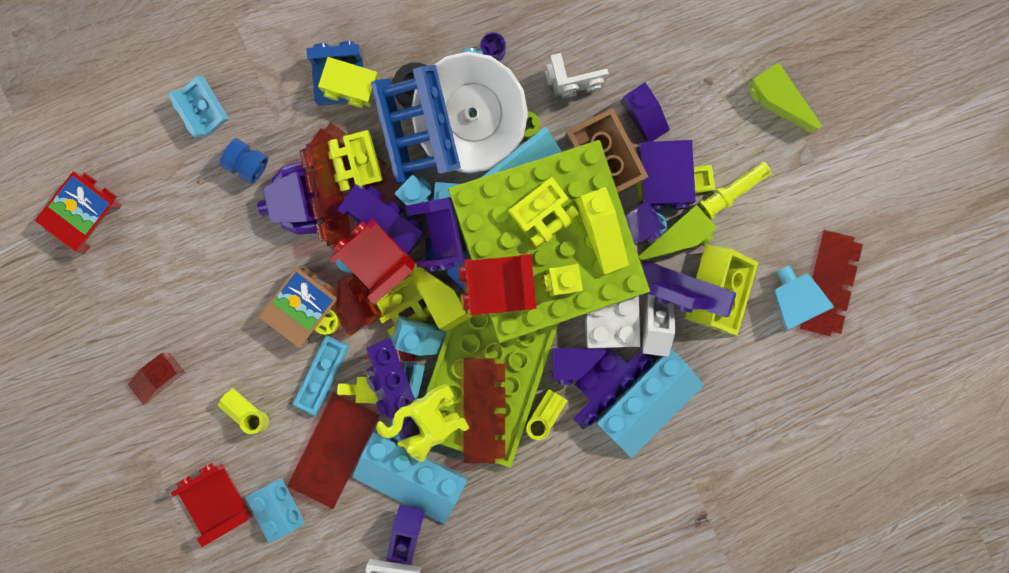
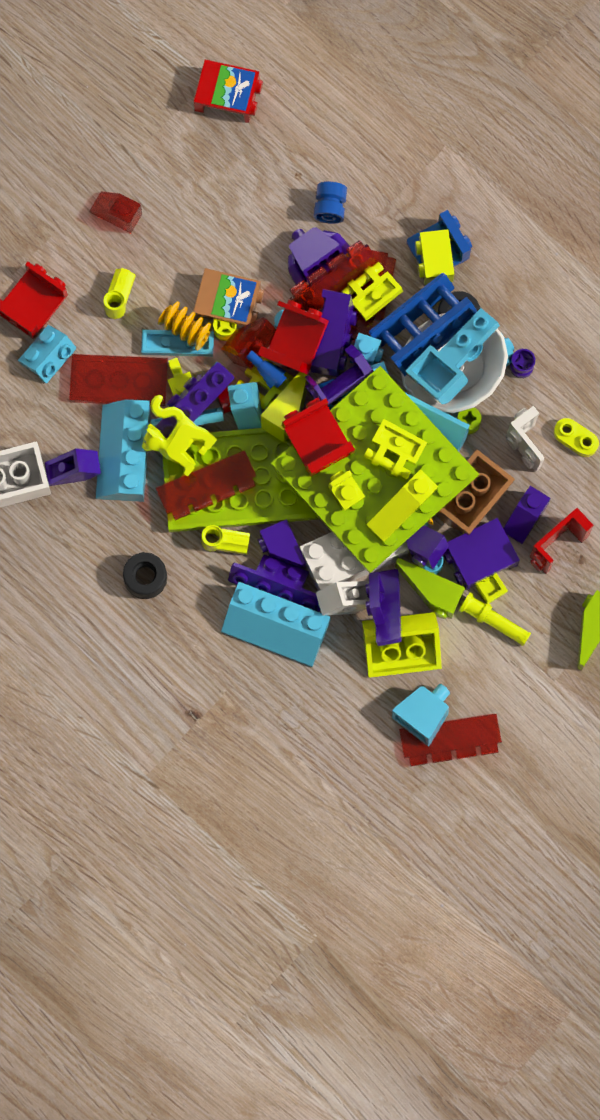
camera: 70 degrees right, 10 degrees down
medium azure bracket [168,76,229,137] -> none
none -> black tyre [123,552,167,599]
none -> yellow piece [158,301,211,351]
none -> blue cone [246,351,287,389]
none -> medium azure plate [405,308,500,404]
none -> red panel [530,508,594,574]
none -> neon yellow plate [554,418,599,457]

